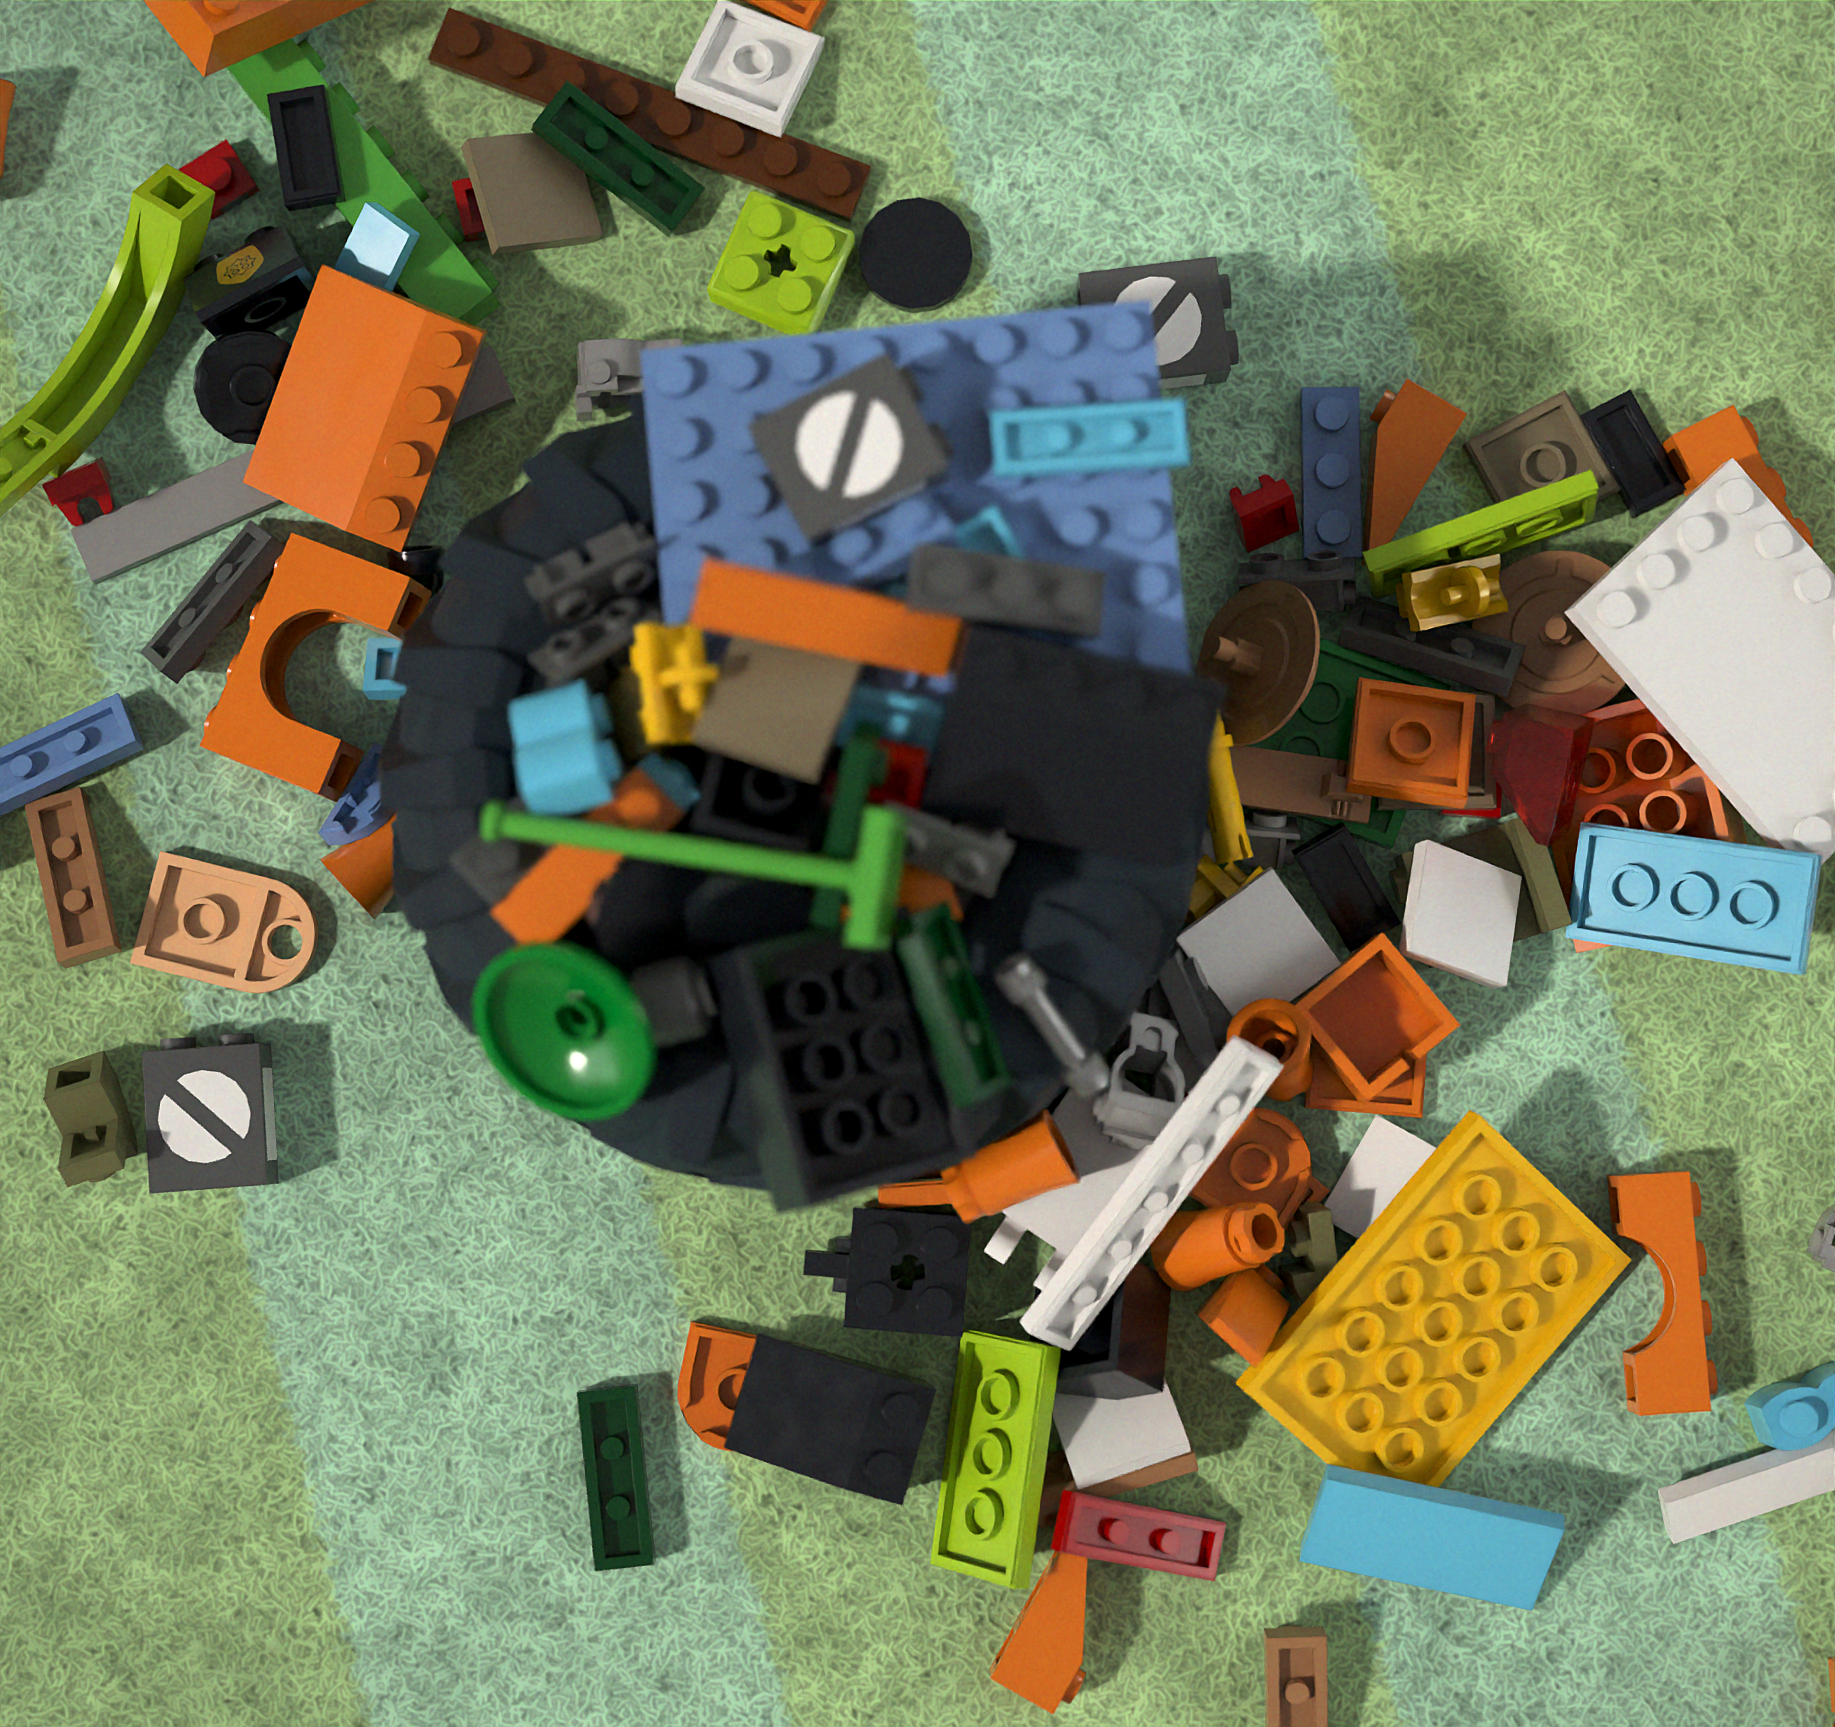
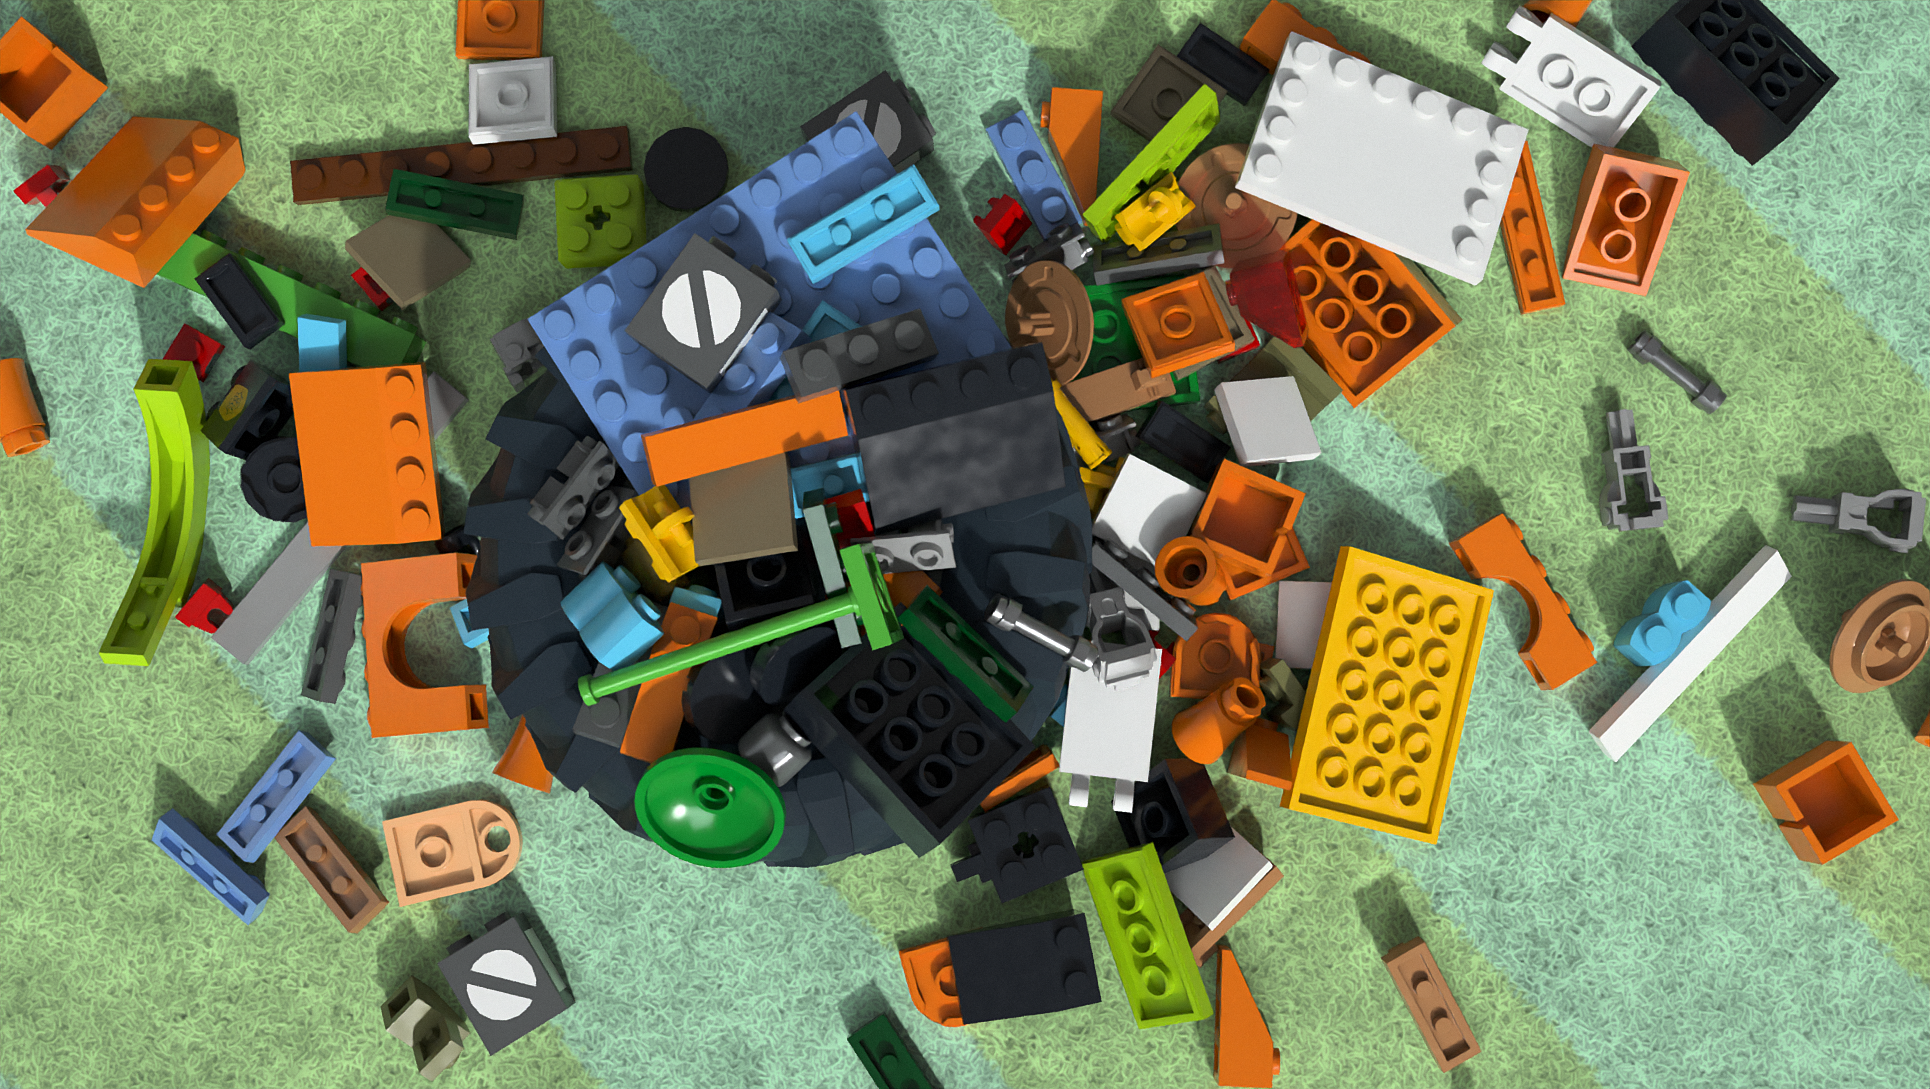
camera: 30 degrees left, 0 degrees up
medium blue tile [318,743,396,845] -> none
orange plant [941,1108,1081,1224] -> none
white tile [1019,1035,1284,1351] -> none
red tile [1051,1489,1226,1582] -> none
medium azure tile [1299,1464,1565,1611] -> none
medium azure tile [1565,822,1823,975] -> none

